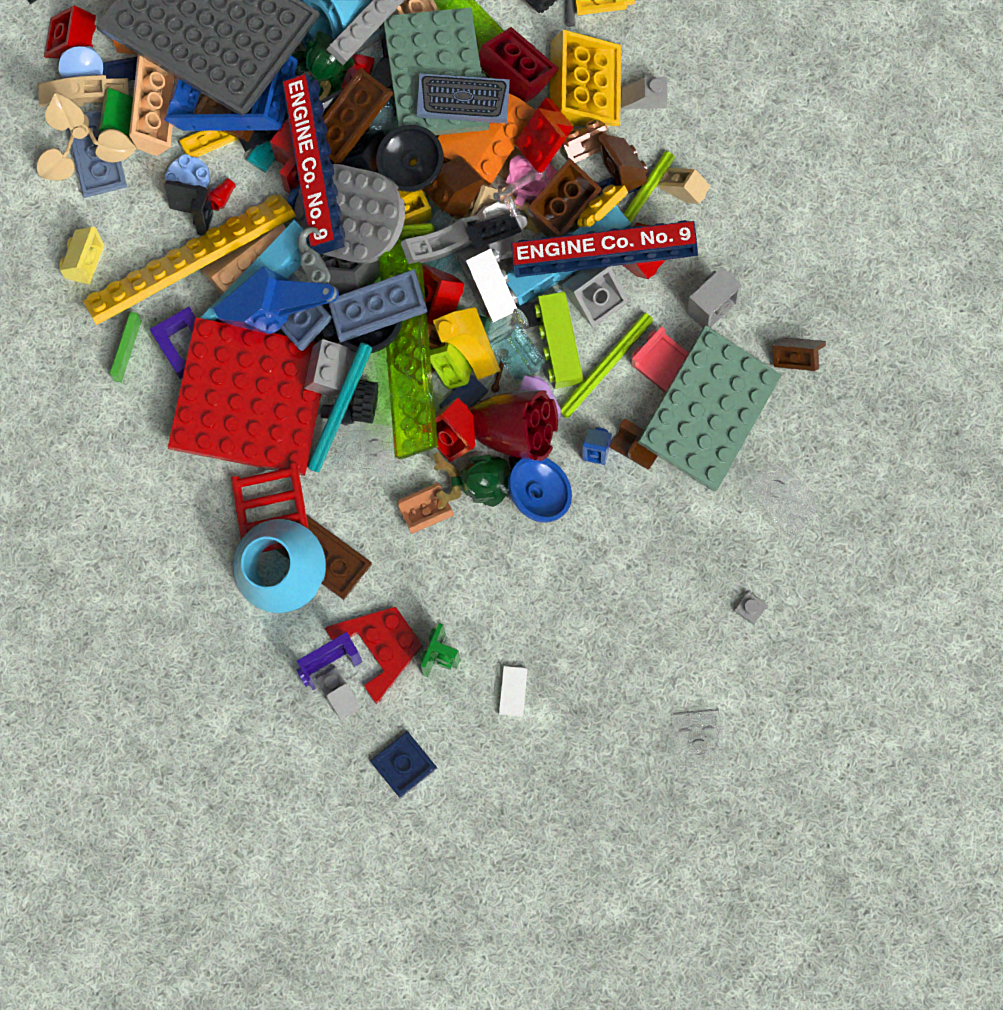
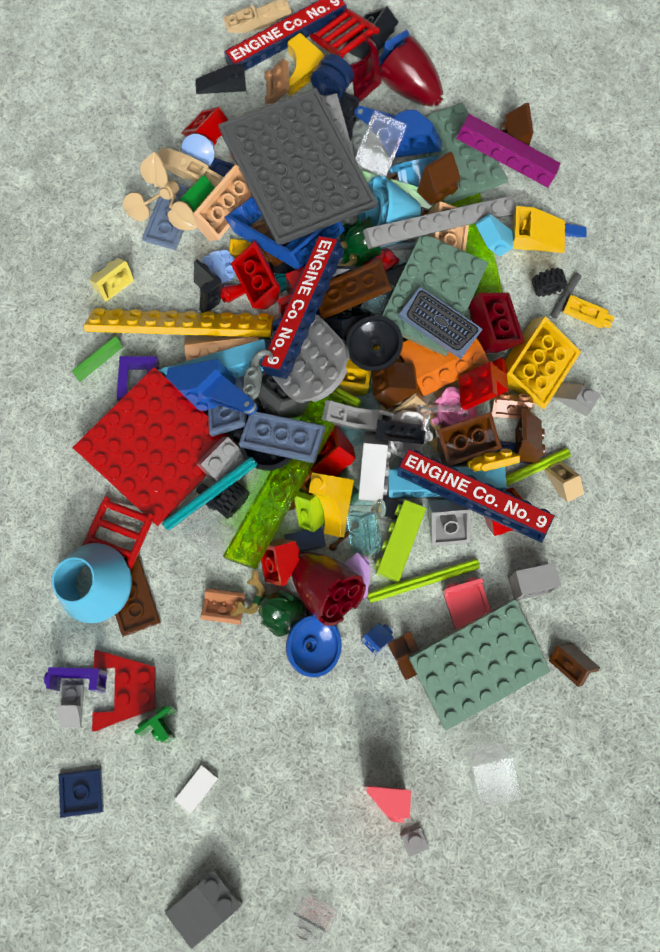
camera: 25 degrees right, 0 degrees up
none -> dark grey slope [165,868,243,950]
none -> red slope [230,241,280,310]
none -> coral slope [364,785,411,823]

